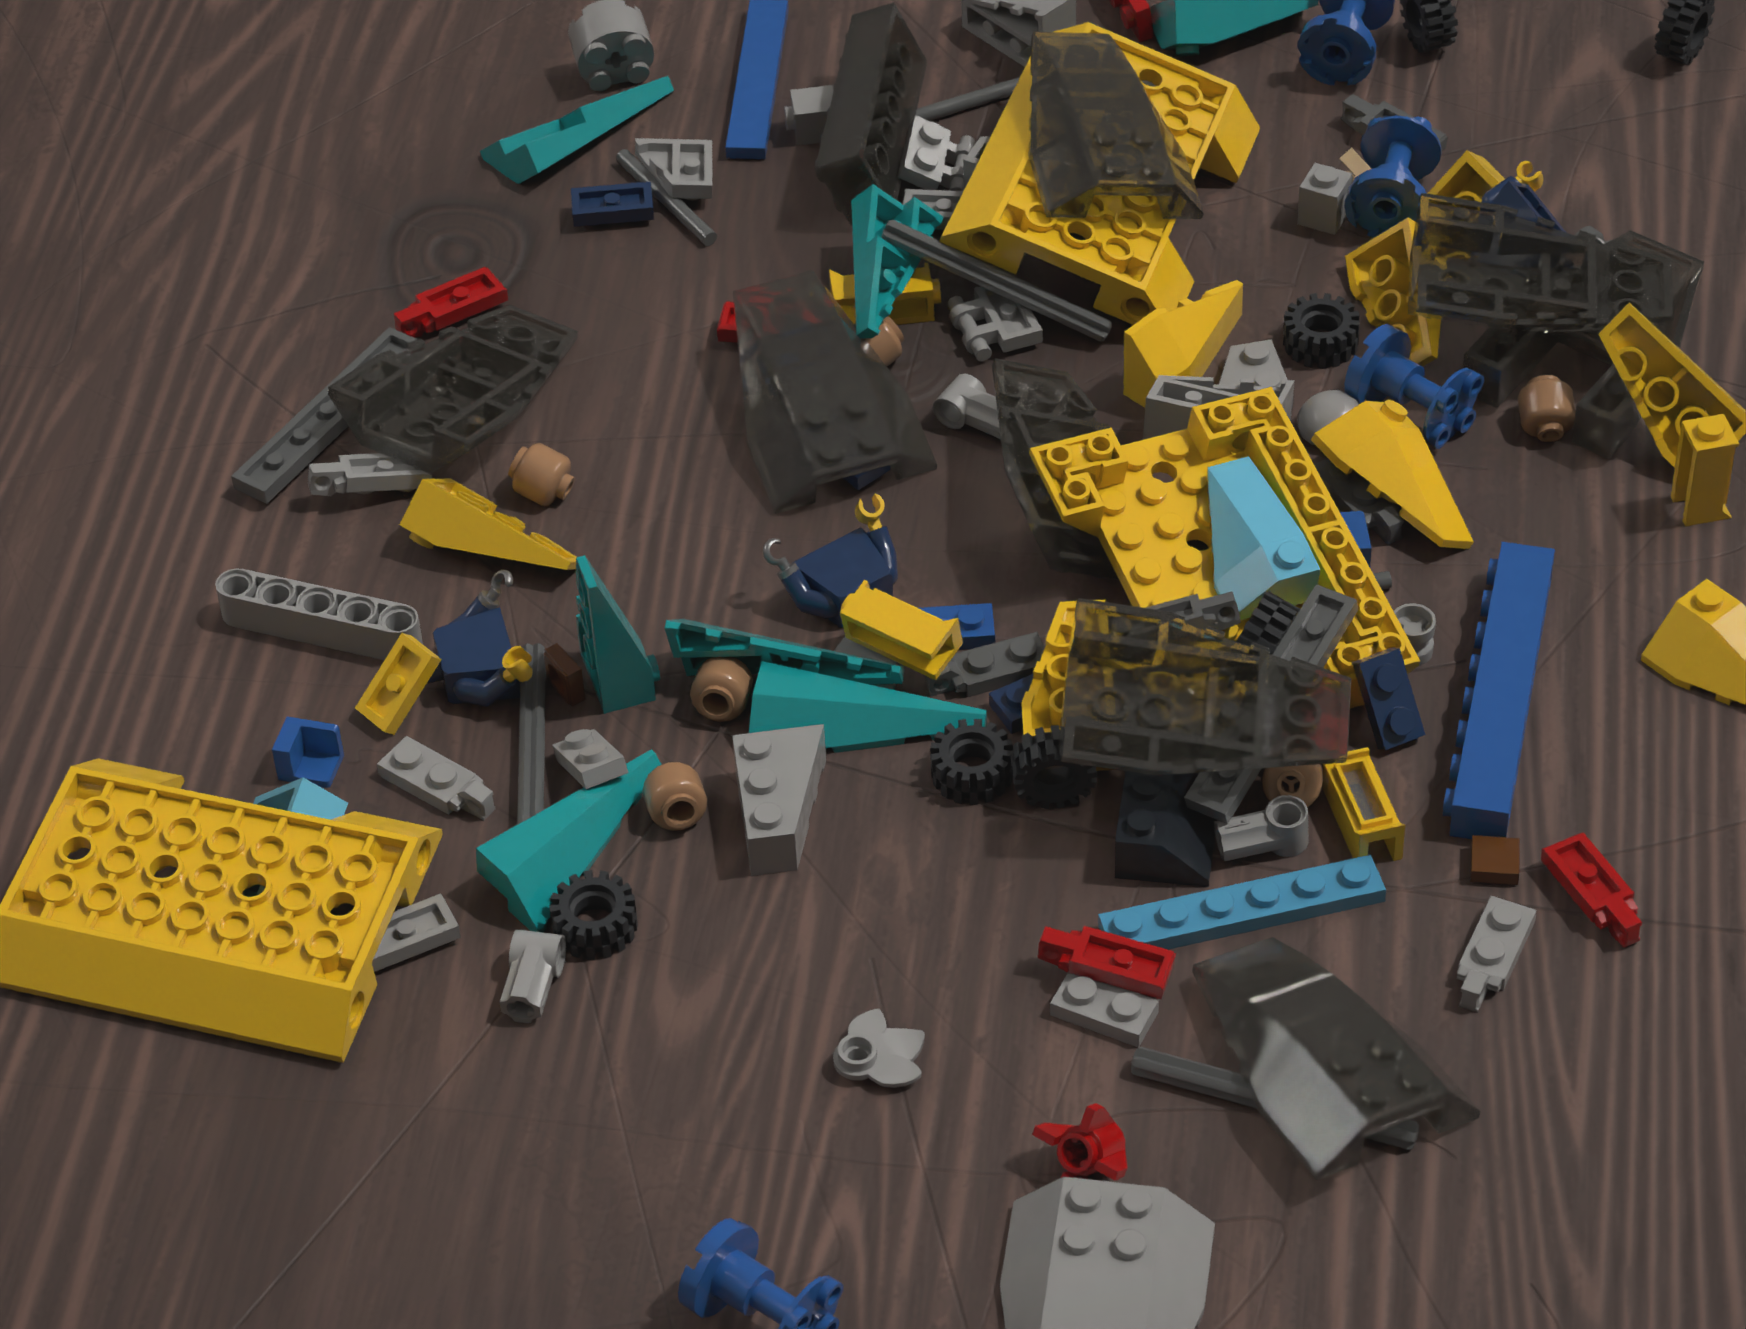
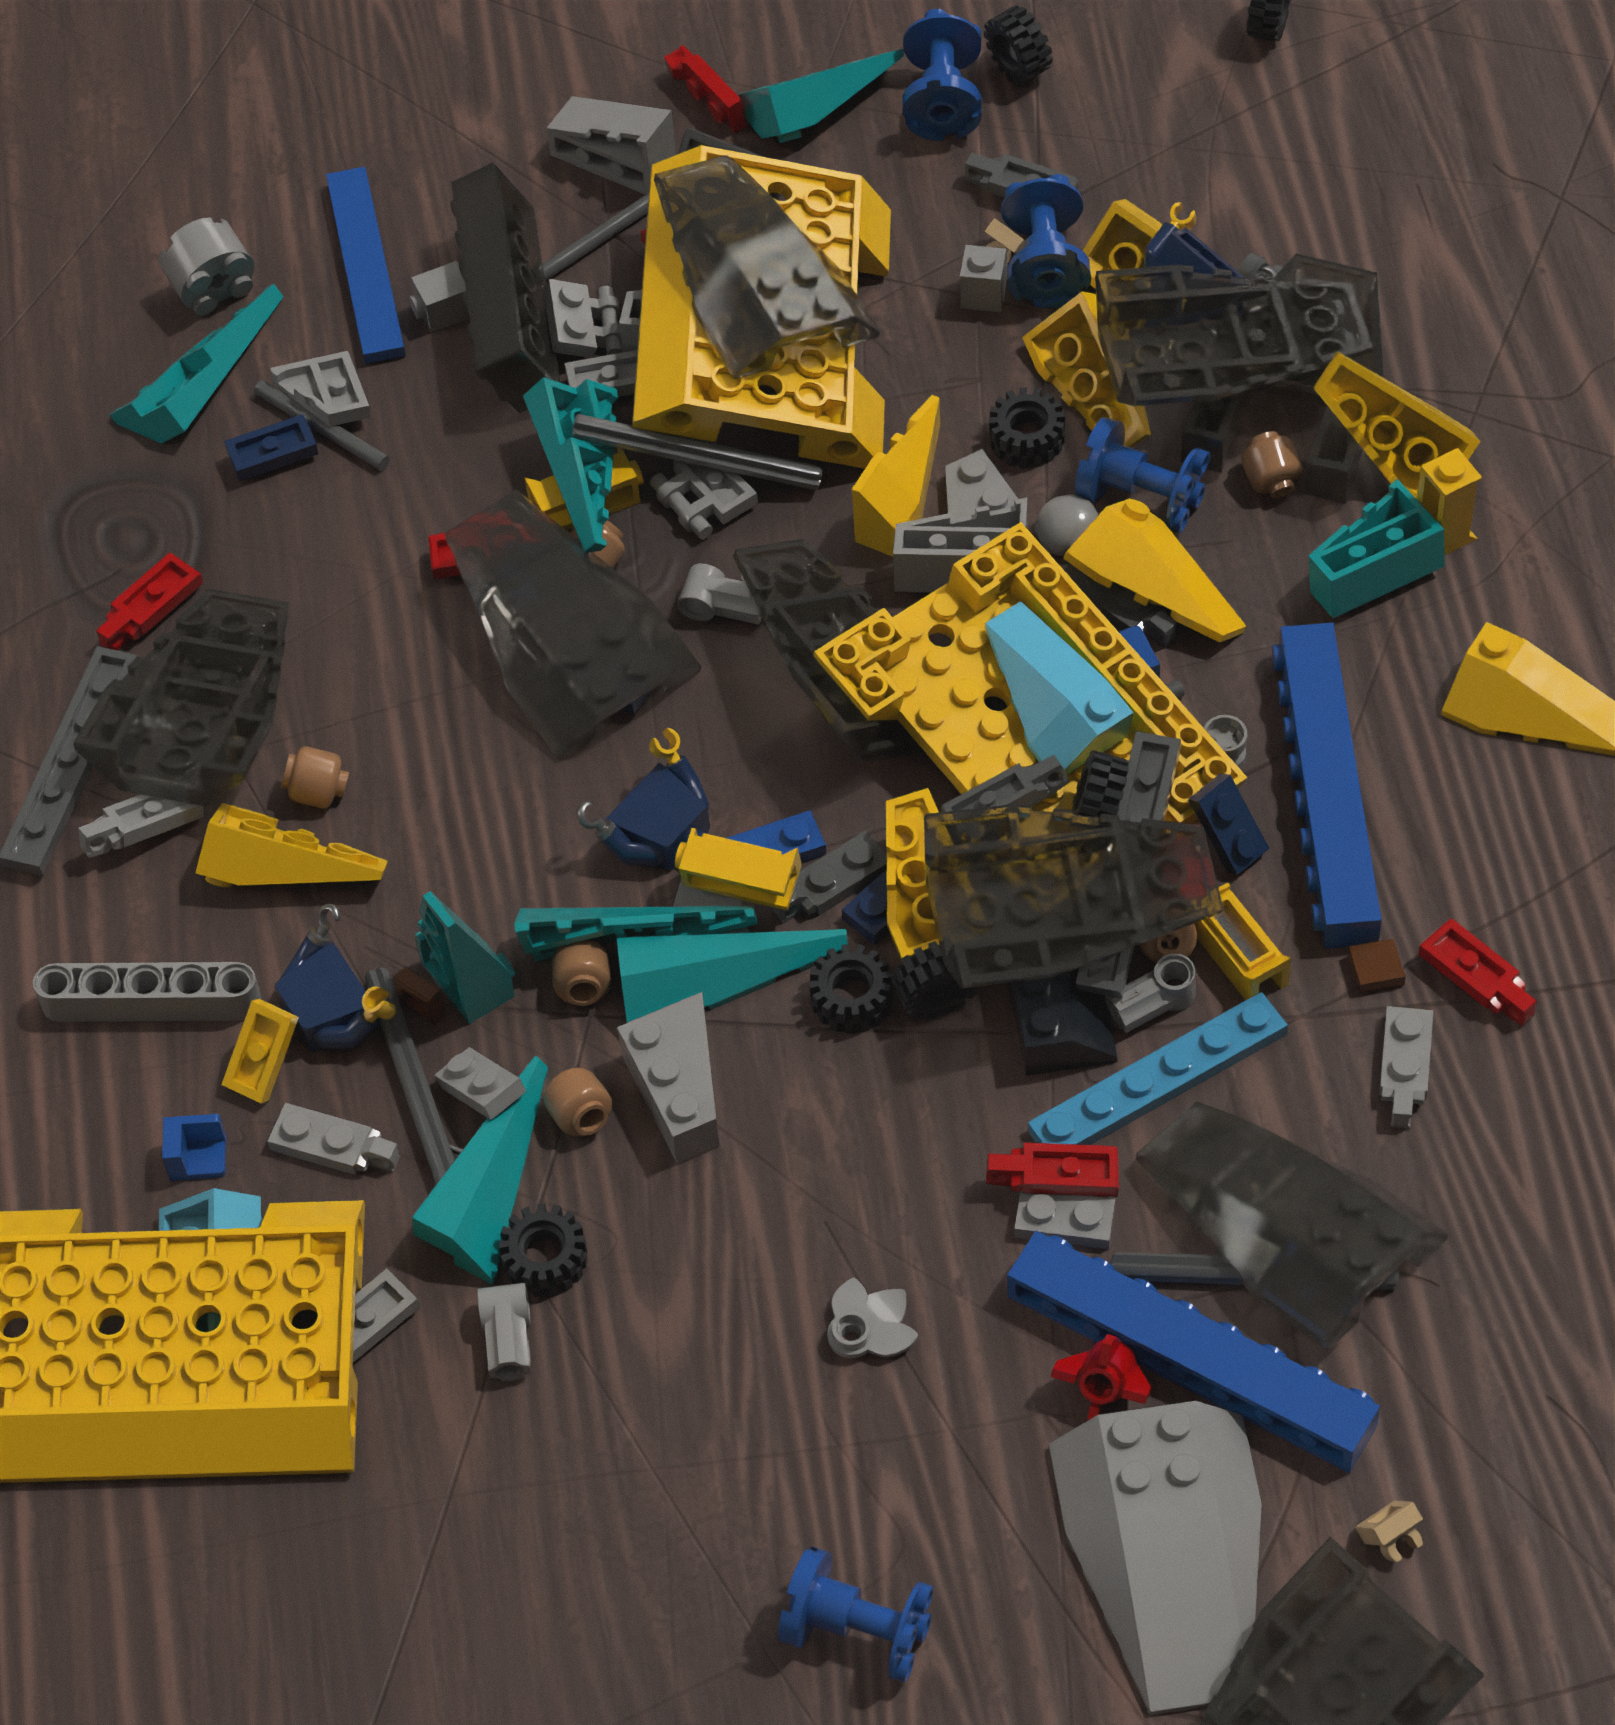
camera: 15 degrees left, 10 degrees up
none -> blue brick [1007,1230,1380,1474]
none -> teal wedge [1308,479,1445,618]

